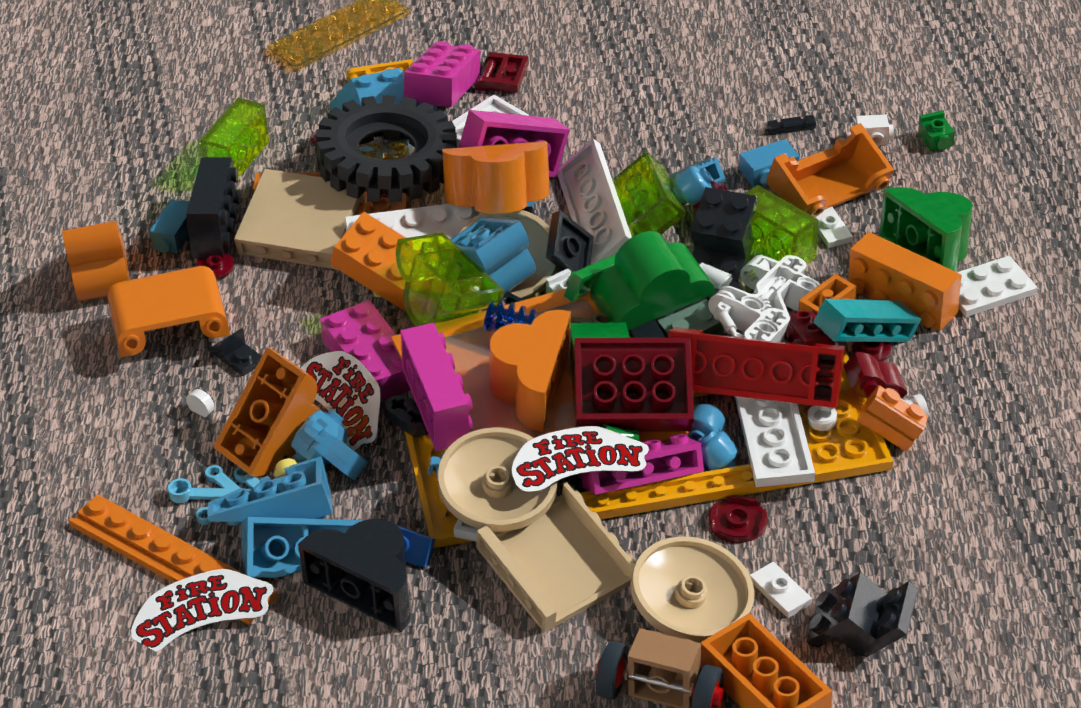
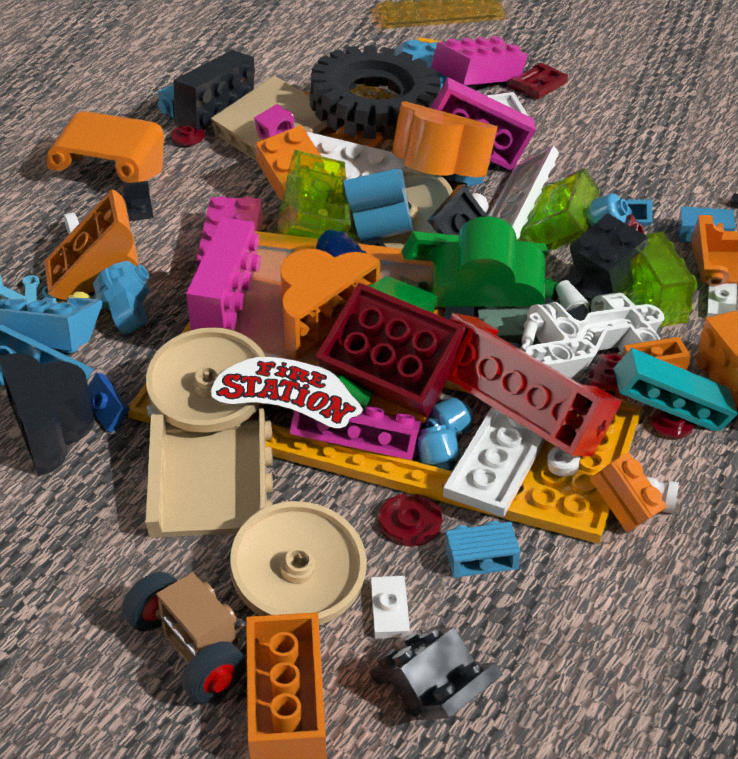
camera: 30 degrees right, 0 degrees up
orange brick [62,221,130,302] -> none
clear neon green brick [199,97,270,179] -> none
sticker [300,351,381,450] -> none
dark red brick [844,352,908,399] -> none
none -> dark pink brick [254,104,295,140]
none -> dark azure brick [445,521,520,578]

